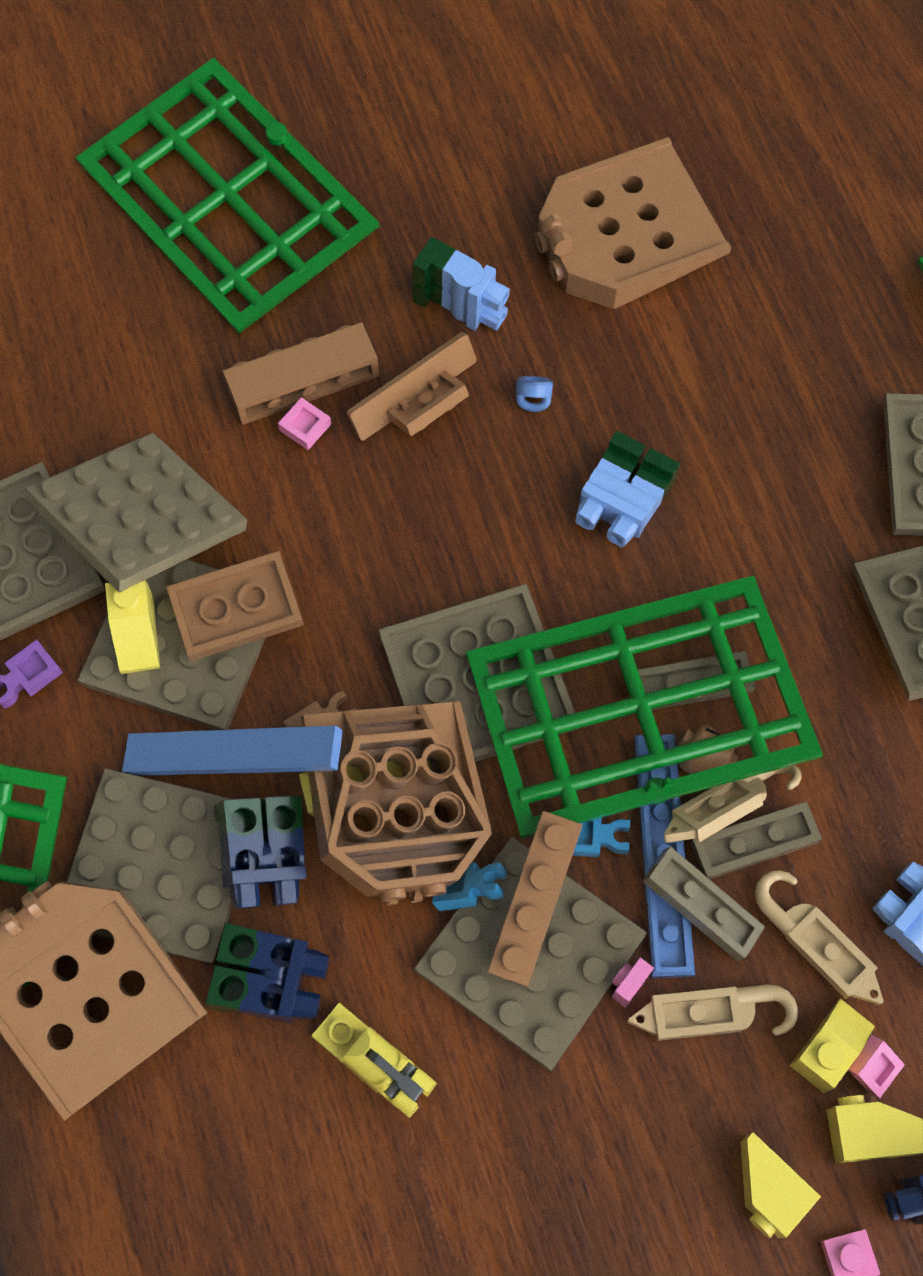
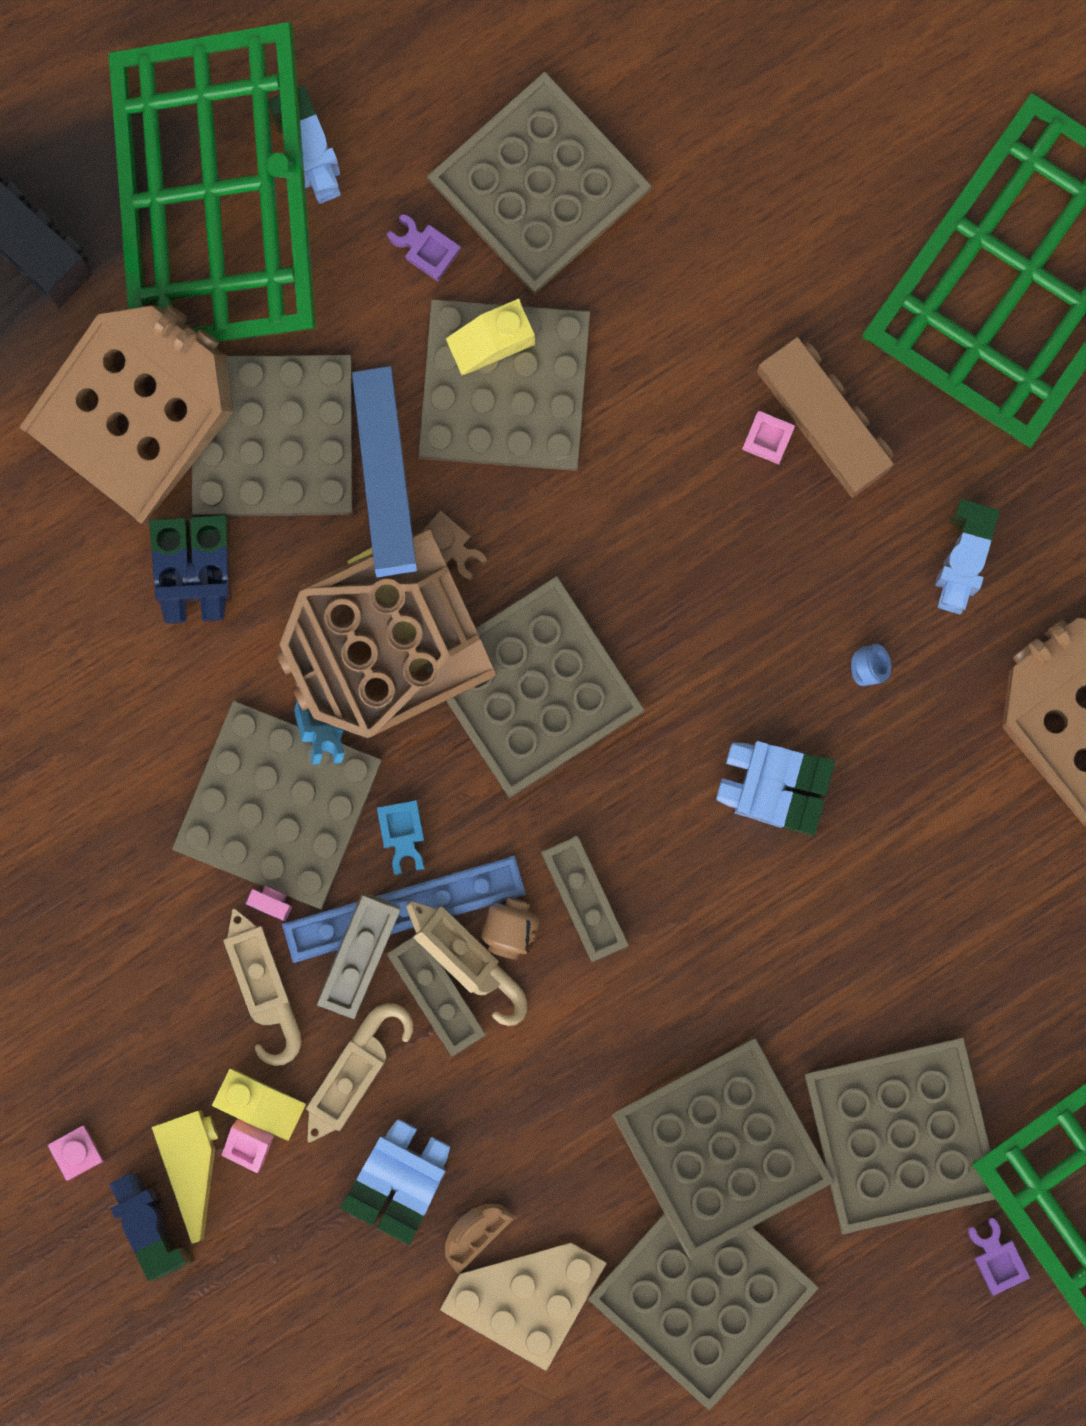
camera: 80 degrees right, 15 degrees up
dark tan plate [26,433,247,593] -> none
medium nougat plate [166,551,304,662] -> none
dark blue hips [214,796,306,909] -> none
light yellow plate [312,1003,437,1118] -> none
medium nougat bracket [347,332,477,441] -> none
green door [465,575,823,839] -> none
medium nougat plate [487,811,583,987] -> none
light yellow slope [740,1132,821,1238] -> none

